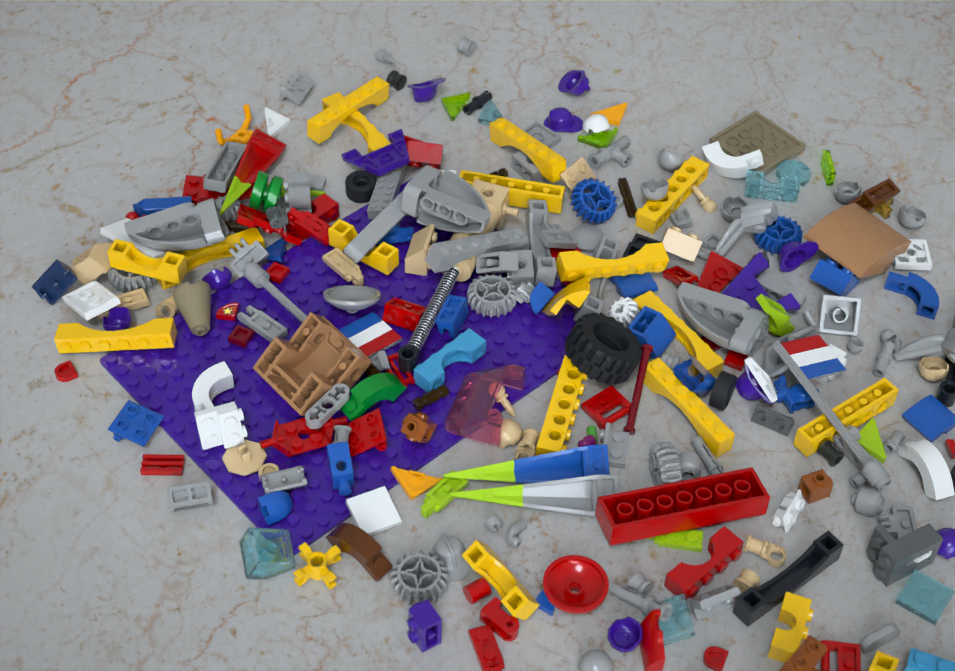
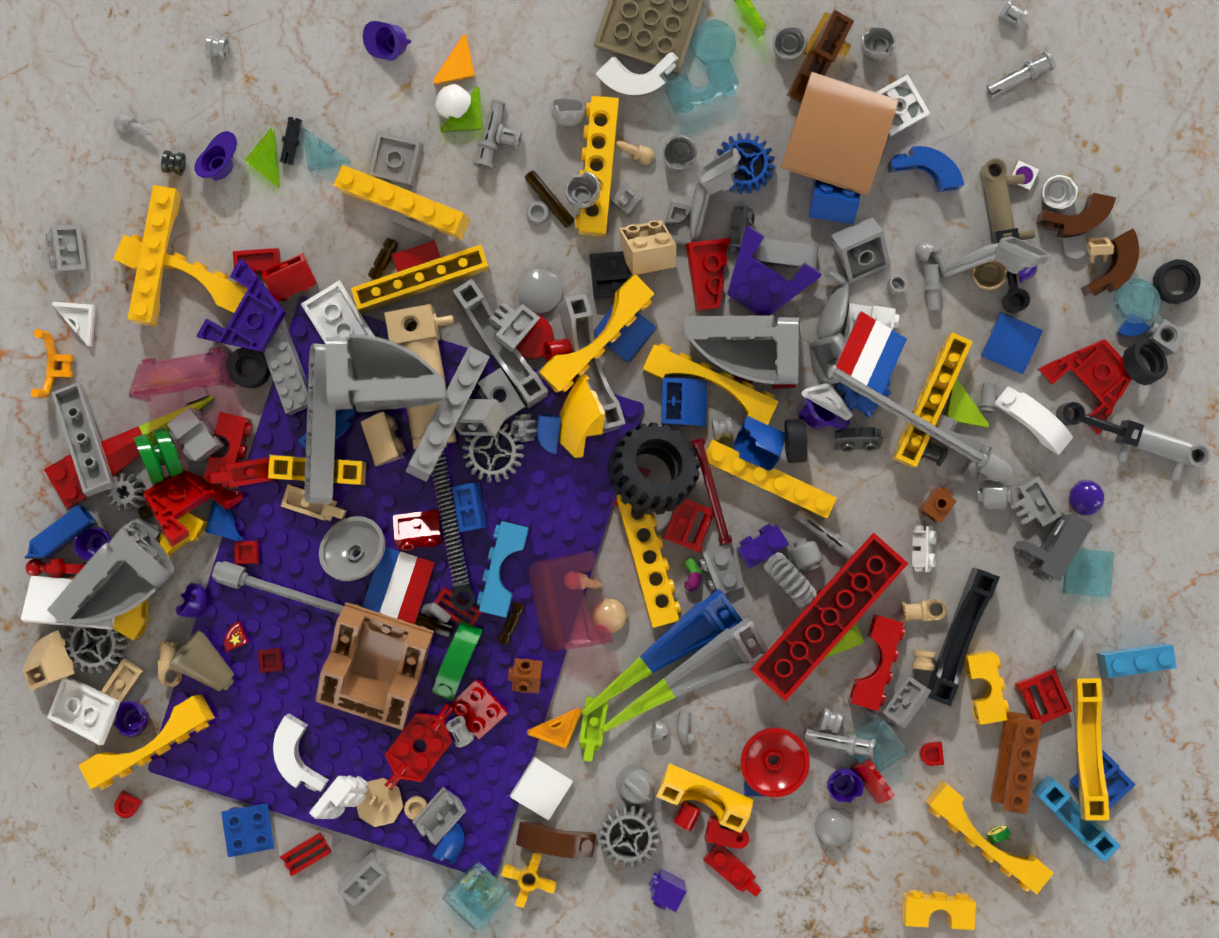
camera: 25 degrees left, 40 degrees up
dark blue hinge [31,259,78,305] -> none
yellow arch [107,239,188,284] -> none
red plate [220,128,287,215] -> none
light grey hinge [229,238,270,278] -> none
light grey hinge [237,305,288,342] -> none
dark grey hinge [265,201,288,232] -> none
light grey beam [305,383,350,429] -> none
blue torso [327,441,354,496] -> none
tan connector [514,428,540,460] -> none
dark purple piece [544,107,583,133] -> none
tan hinge [560,157,600,201] -> none
blue gear [570,177,617,225] -> none
white gear [607,297,640,328] -> none
red tile [663,265,699,286] -> none
lime slope [756,293,795,337] -> none
dark purple piece [778,241,819,272] -> none
none -> clear pink windscreen [129,347,236,402]
none -> dark purple brick [736,523,789,569]

